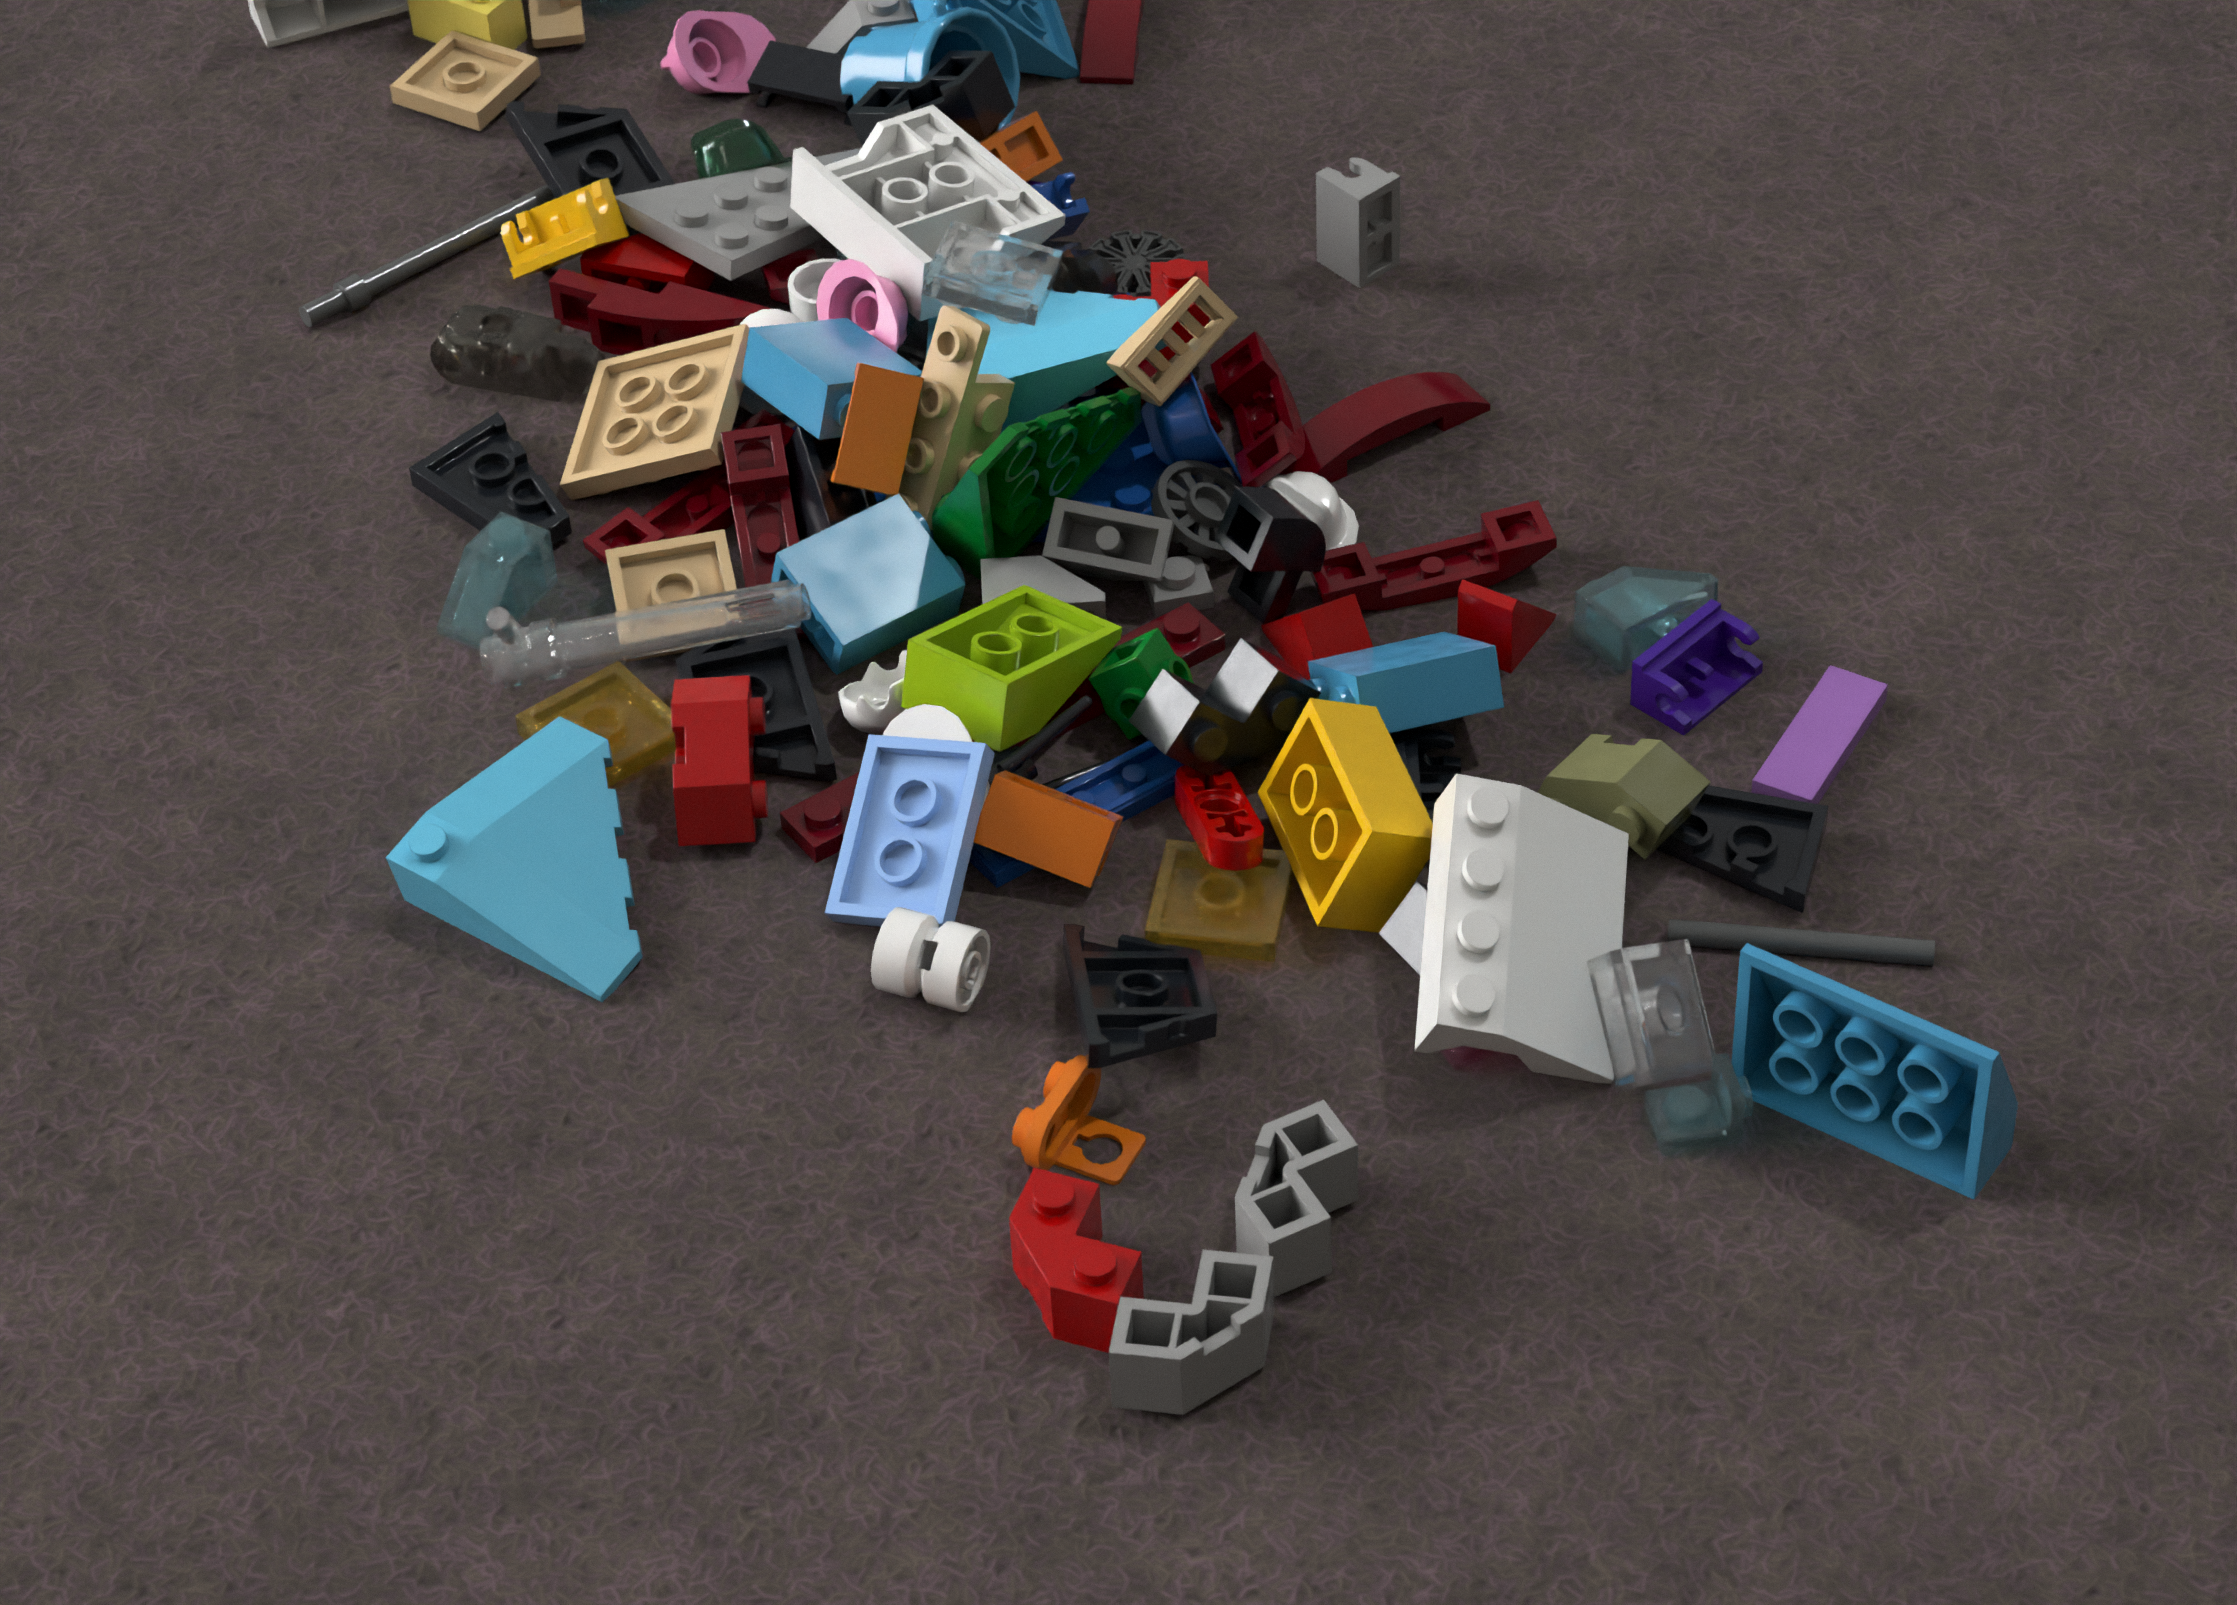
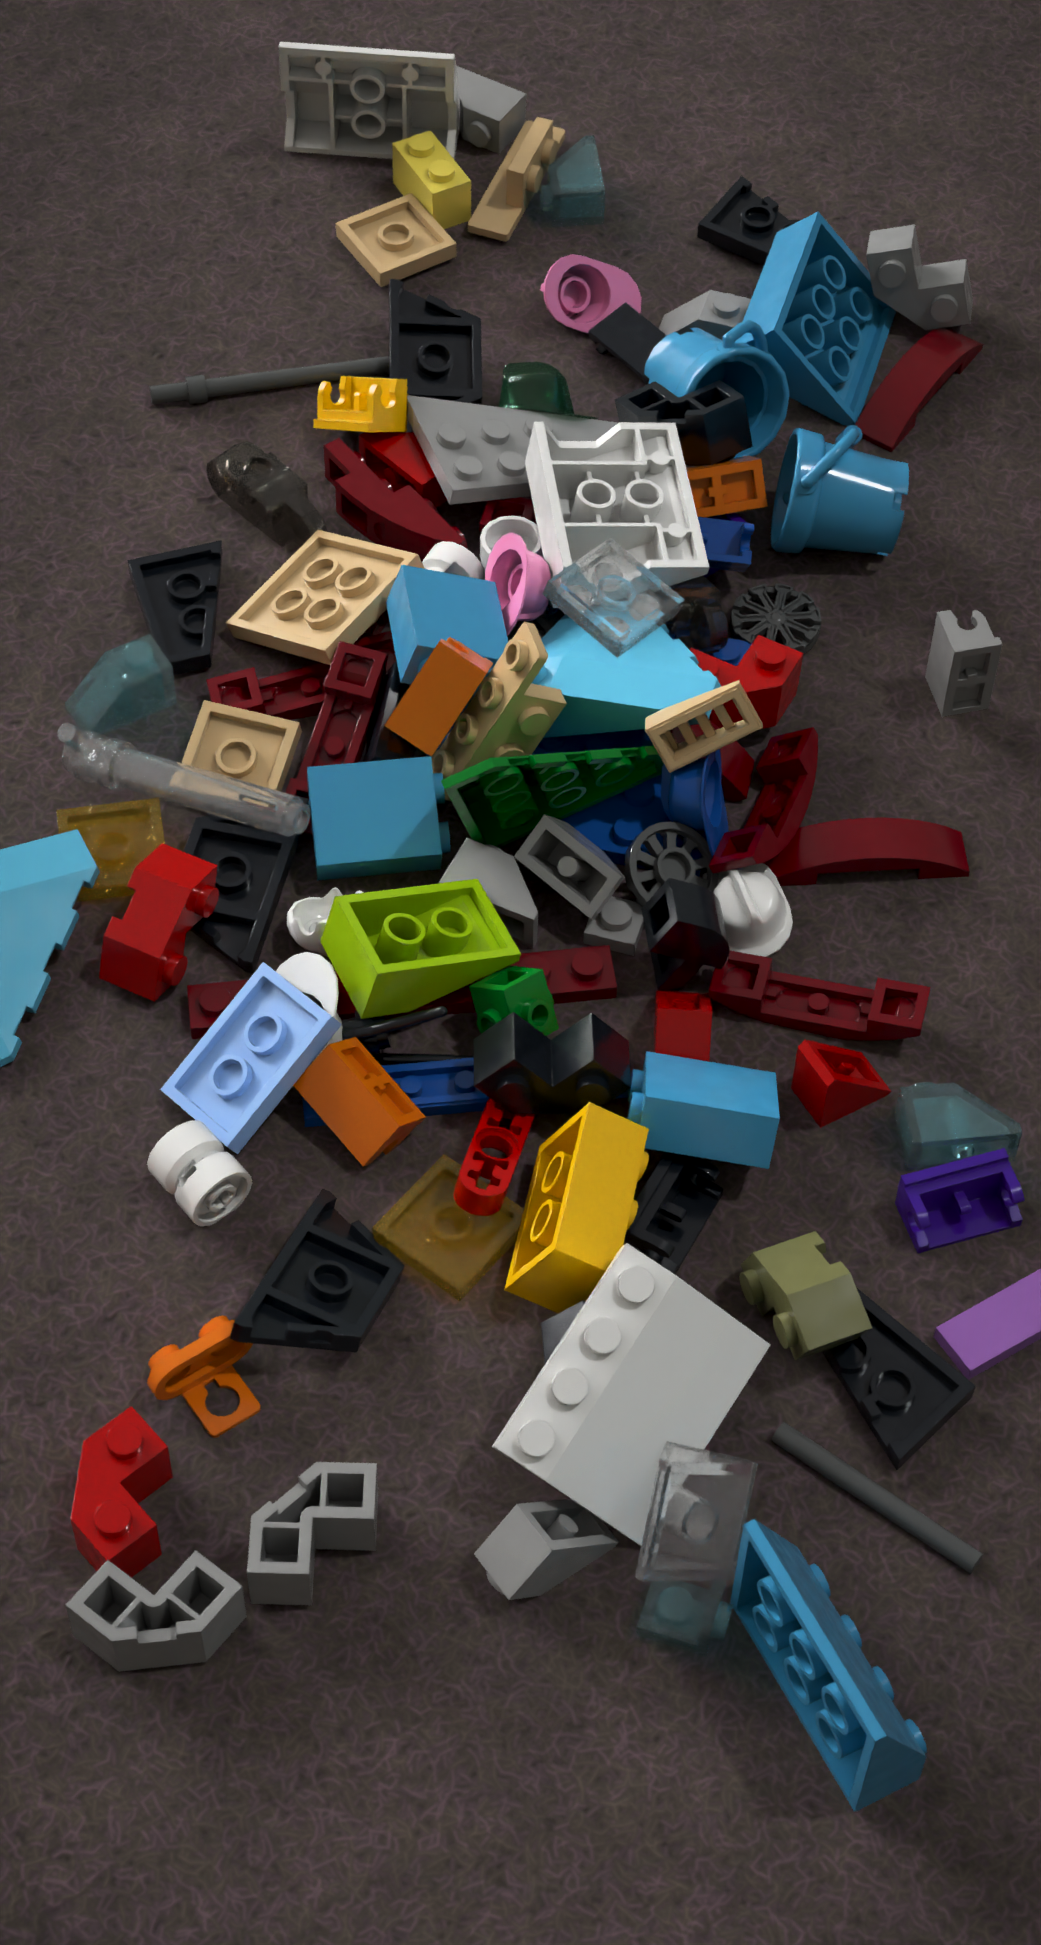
camera: 25 degrees right, 10 degrees up
none -> light grey slope [474,1499,619,1600]
none -> dark azure piece [771,425,909,556]

